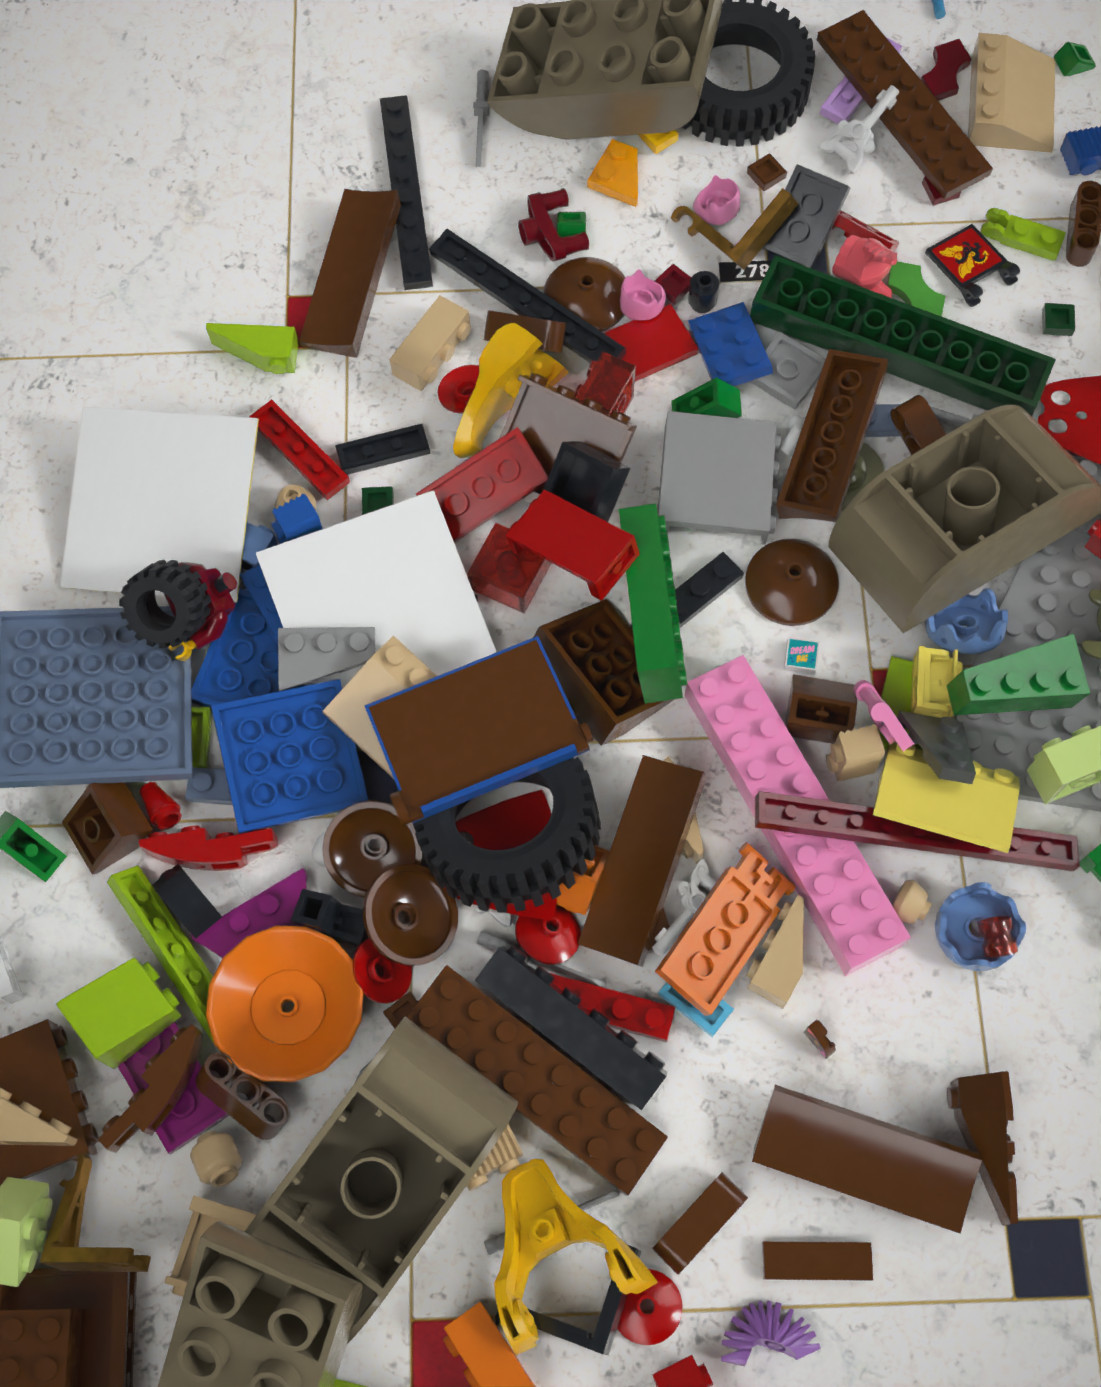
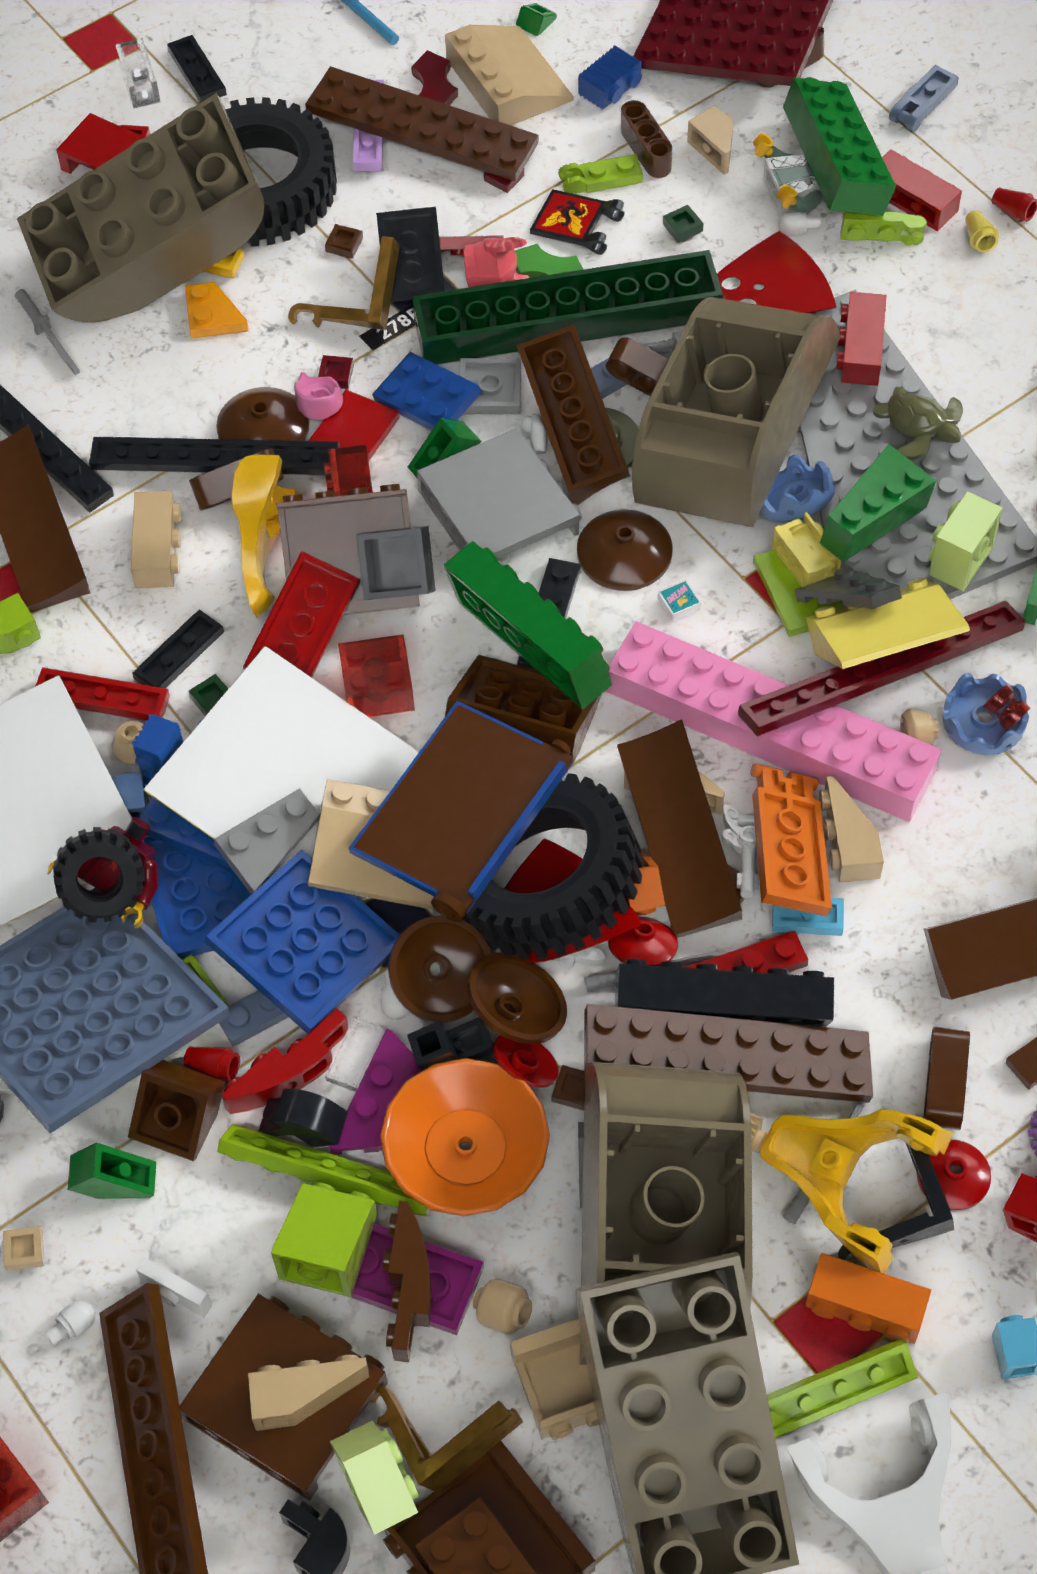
camera: 35 degrees left, 10 degrees down
reddish brown beam [195,1052,290,1140] -> none
red dish [437,365,479,414] -> none
red panel [506,489,640,601] -> none
dark red connector [518,188,589,262] -> none
green slope [557,212,586,237] -> none
black brick [688,271,719,313] -> none
bright pink hair [693,175,740,225] -> none
reddish brown slope [785,674,857,744] -> none
reddish brown tile [803,1019,836,1059] -> none
white piece [820,85,899,174] -> none
tan brick [826,724,885,781] -> none
bright pink plate [853,680,914,751] -> none

